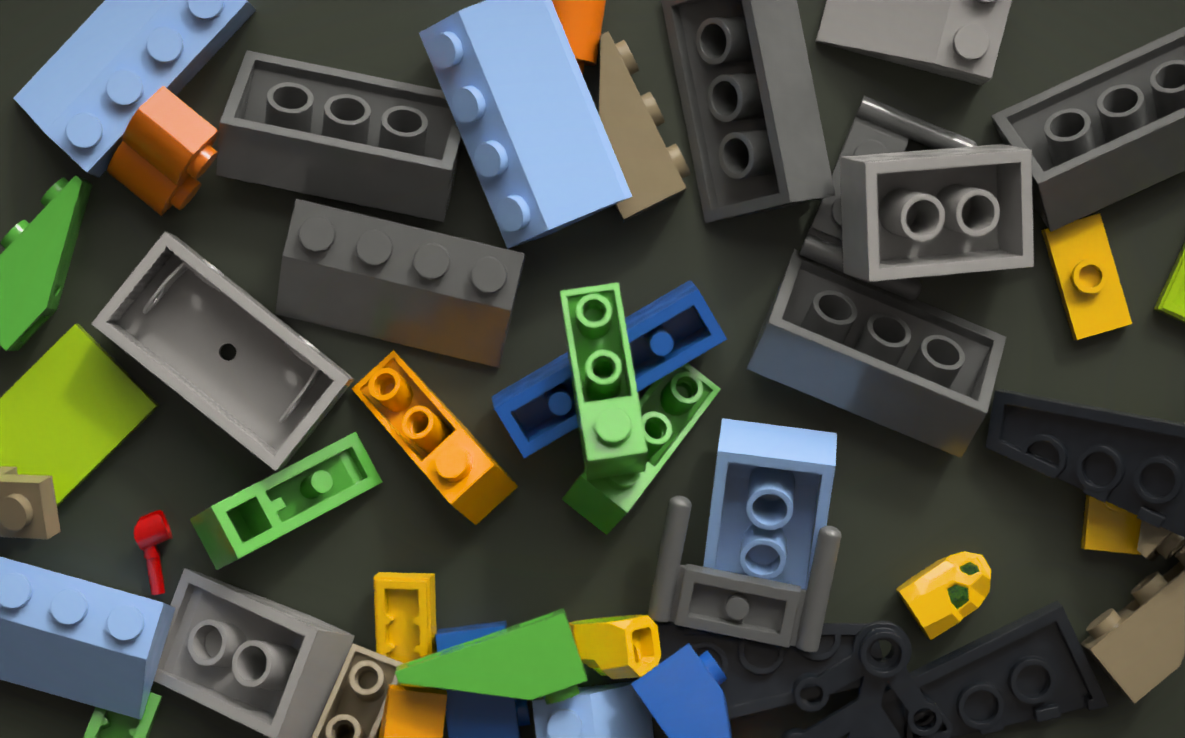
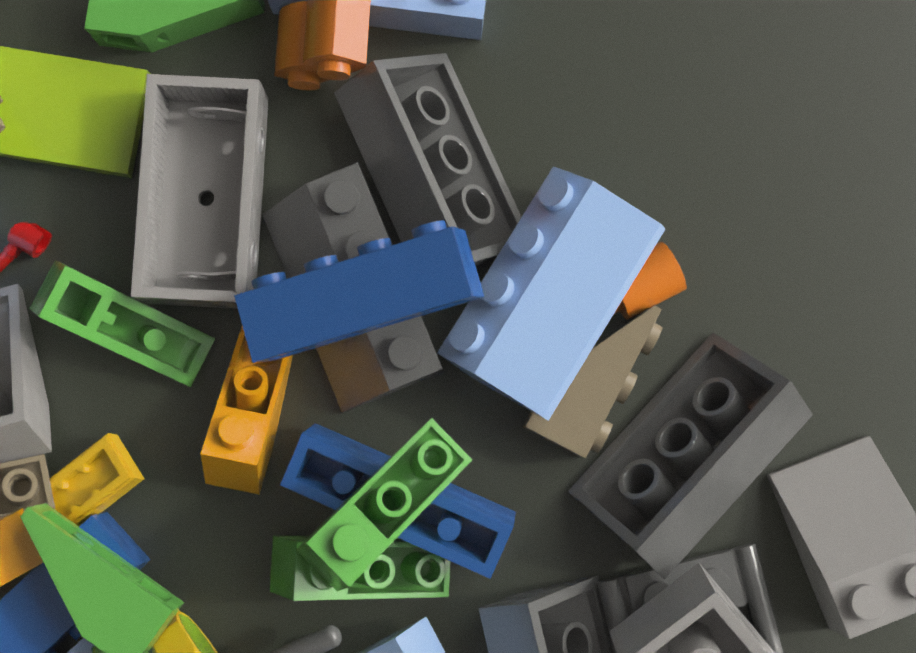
camera: 50 degrees right, 5 degrees down
none -> blue brick [234,220,484,363]

